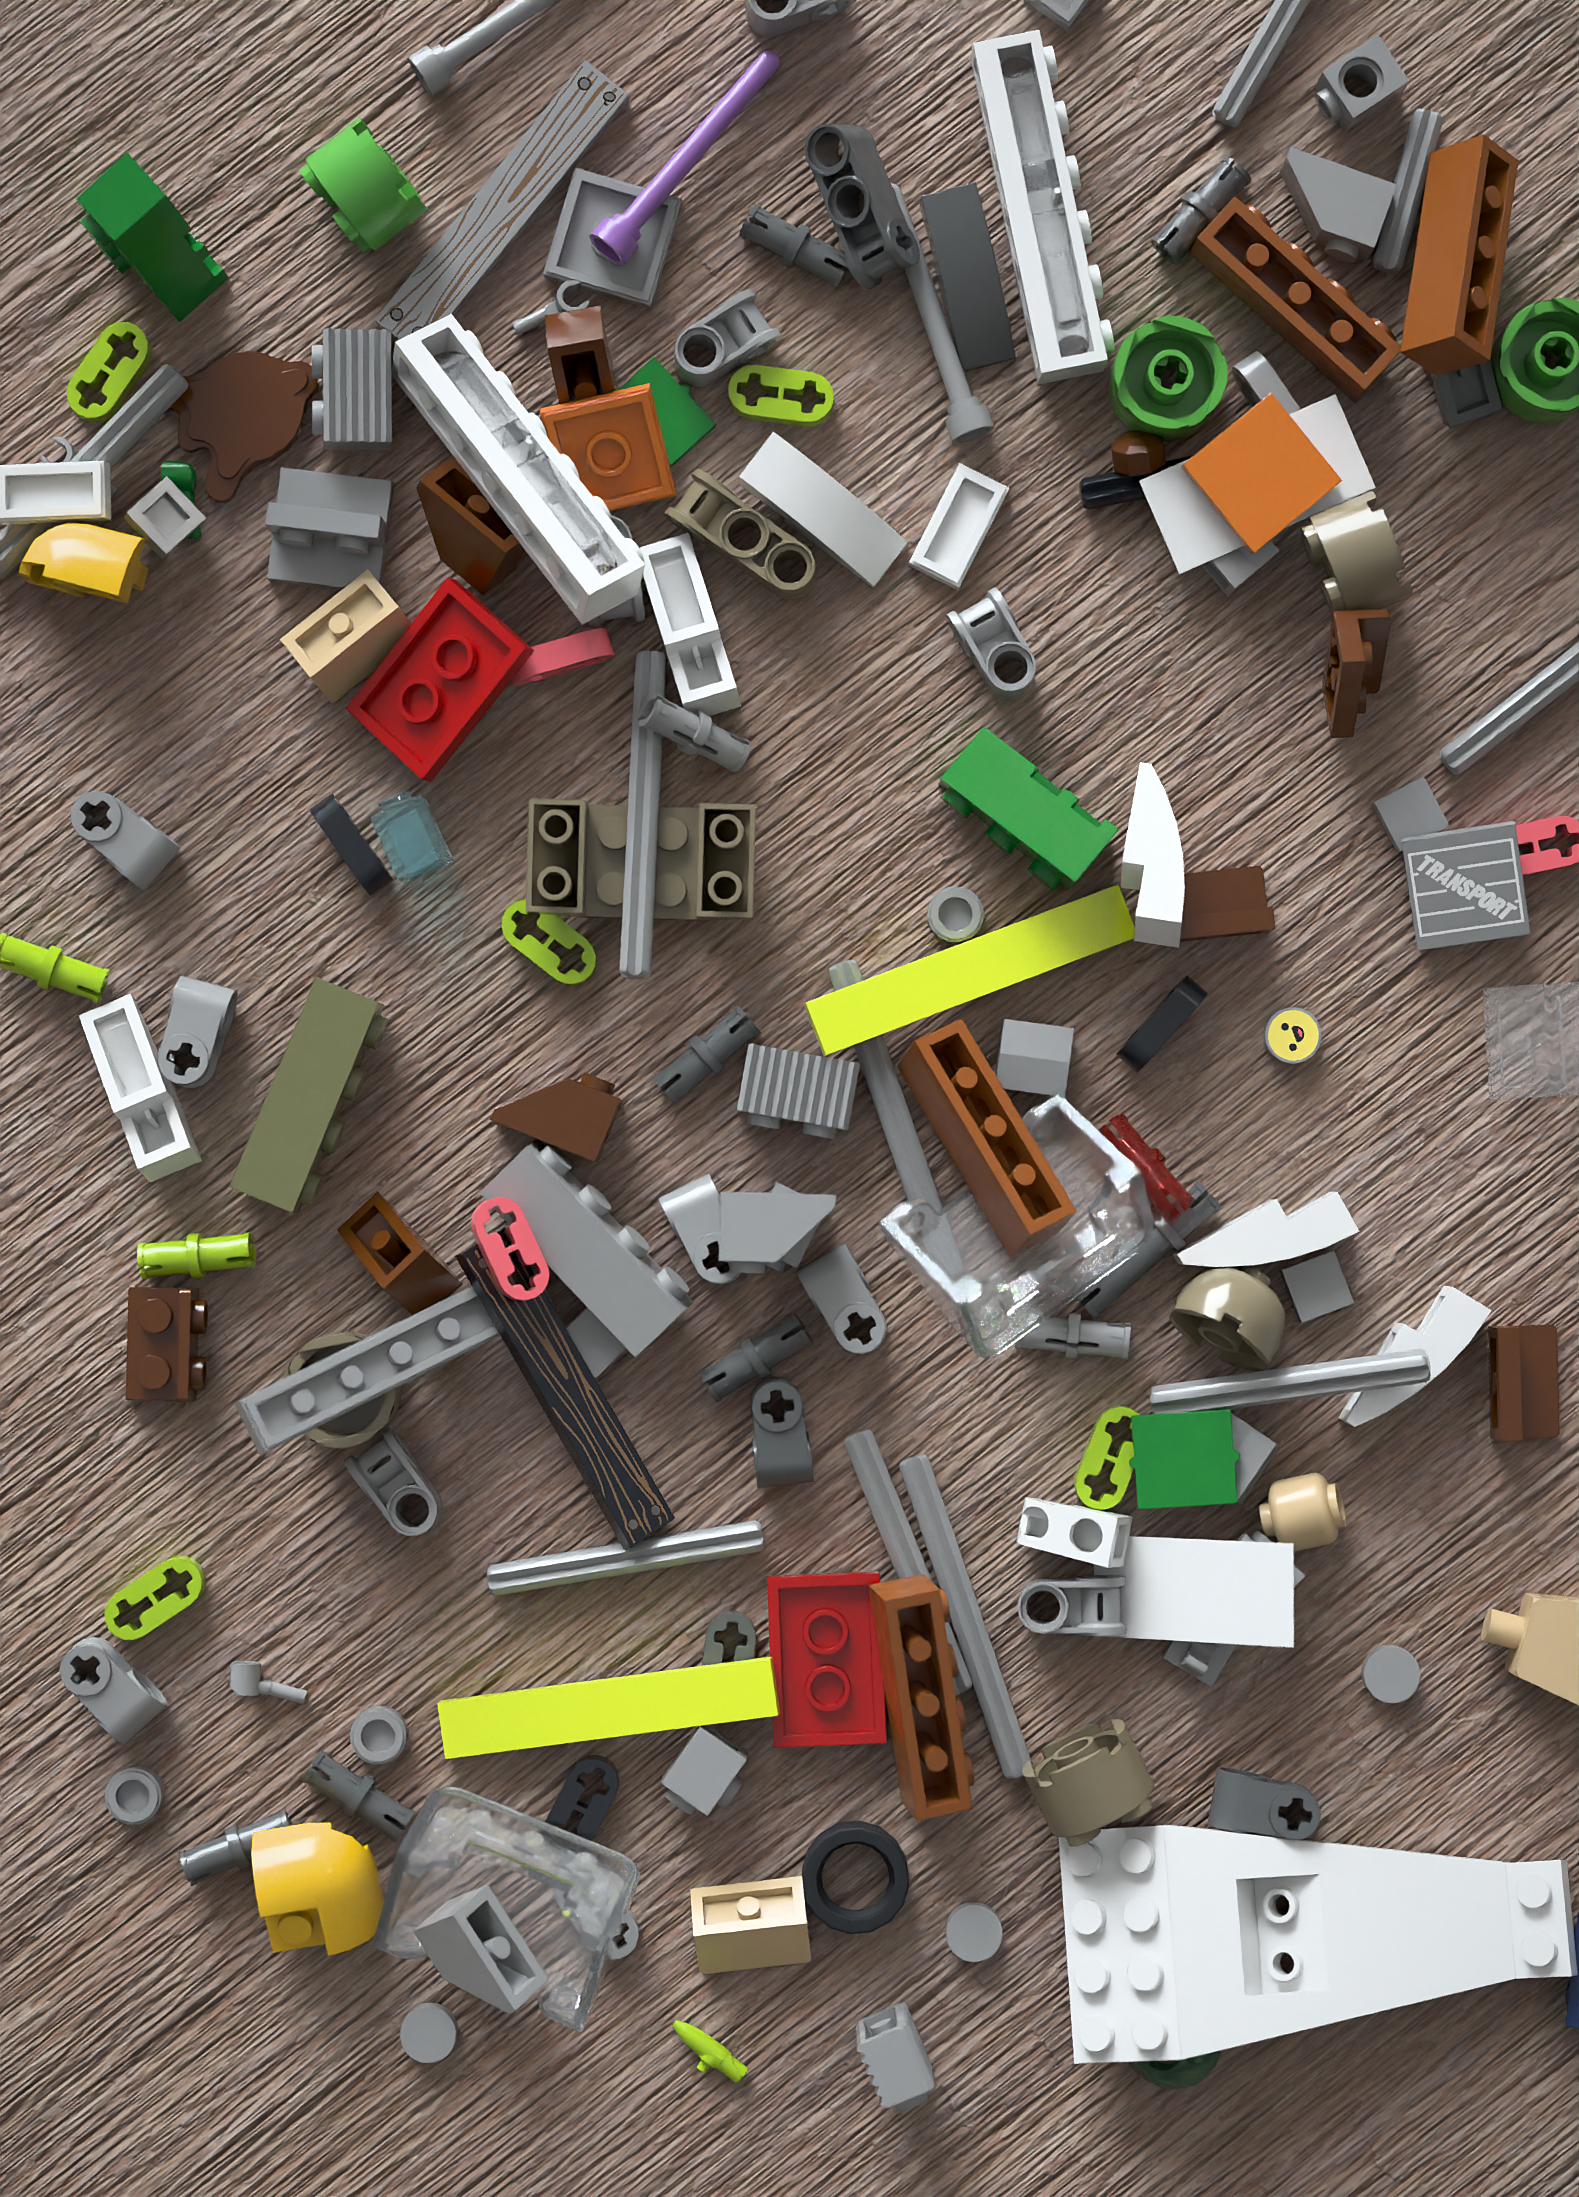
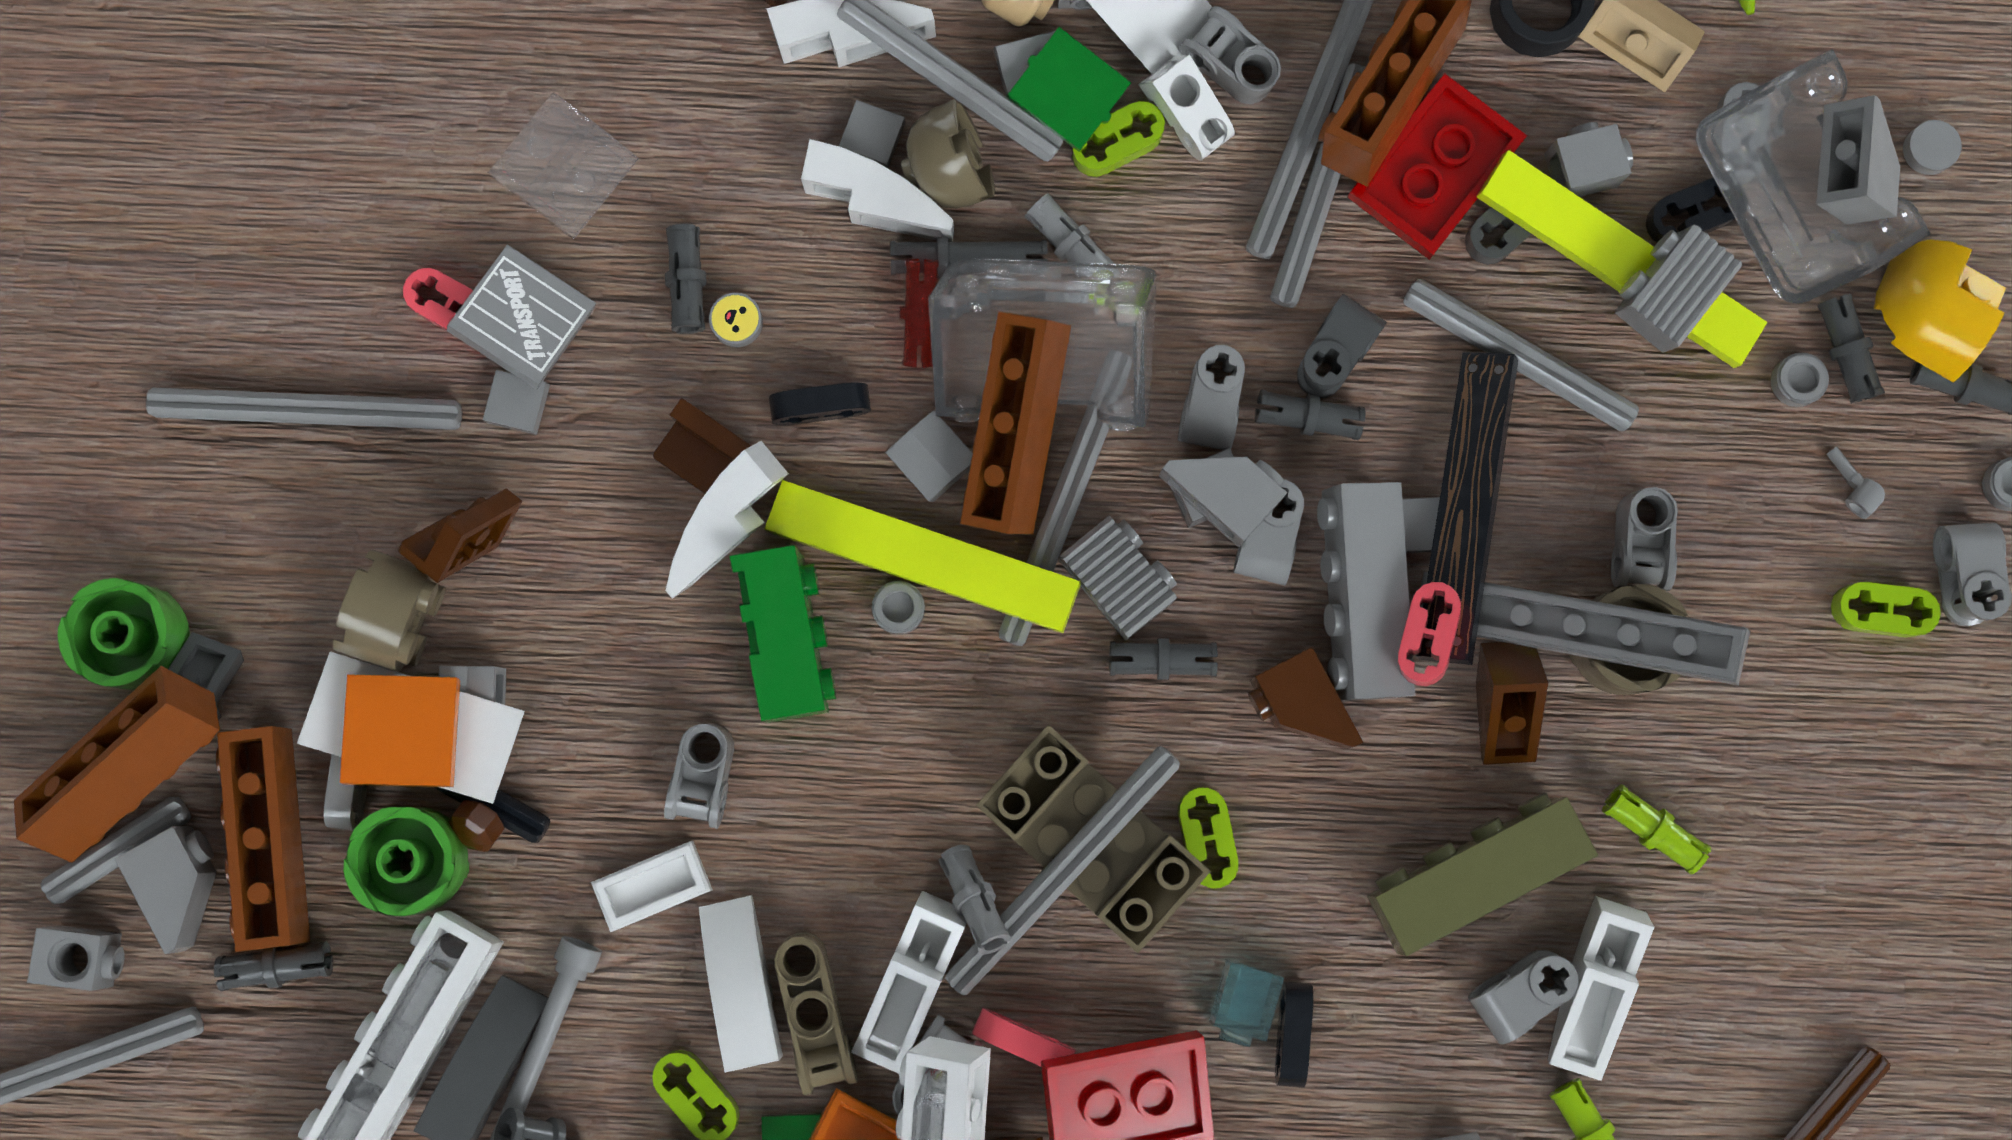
camera: 140 degrees left, 5 degrees down
reddish brown bracket [126,1287,208,1403] -> none
none -> dark grey pin [665,224,707,334]
none -> light grey brick [1615,225,1742,353]

